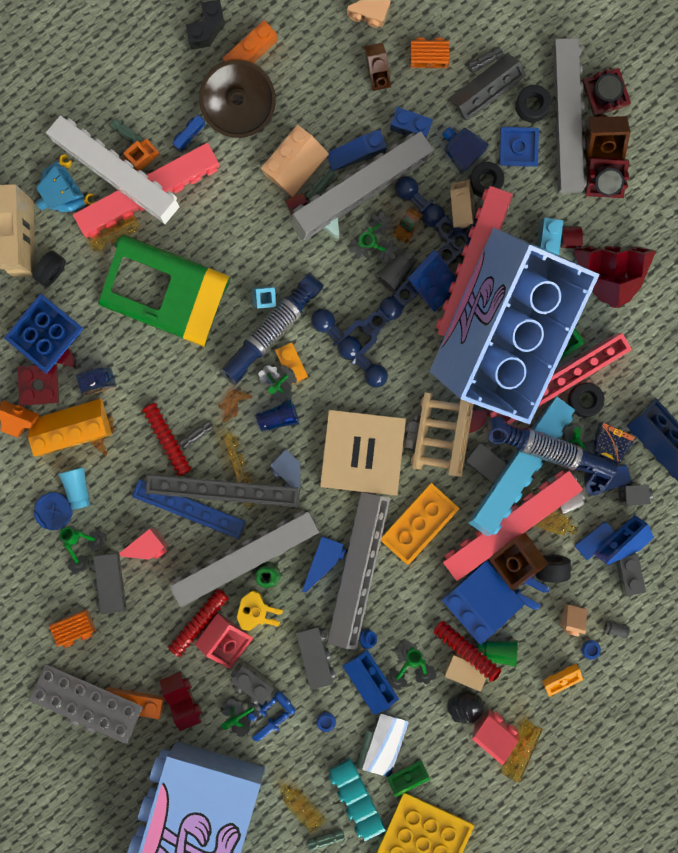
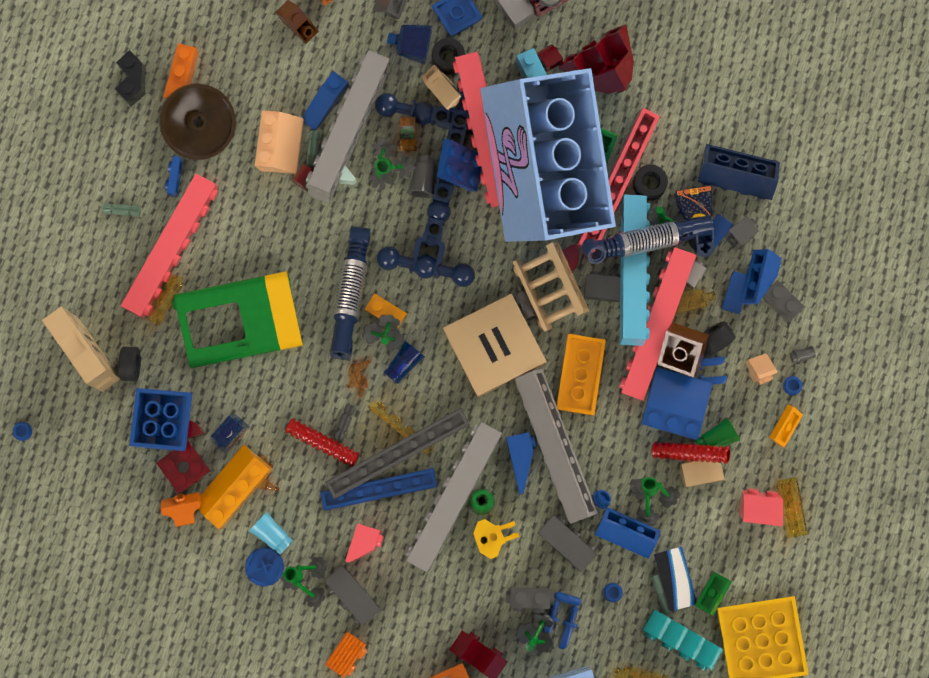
camera: 30 degrees left, 5 degrees down
dark azure torso [36,154,97,212] -> none
white brick [46,115,179,224] -> none
orange brick [122,138,160,172] -> none
red piece [168,588,229,657] -> none
coral slope [195,613,253,669] -> none
medium azure brick [251,286,276,308] -> none
sand blue slope [270,449,301,490] -> none
blue brick [390,107,433,139] -> none
black hair [447,690,484,724] -> none

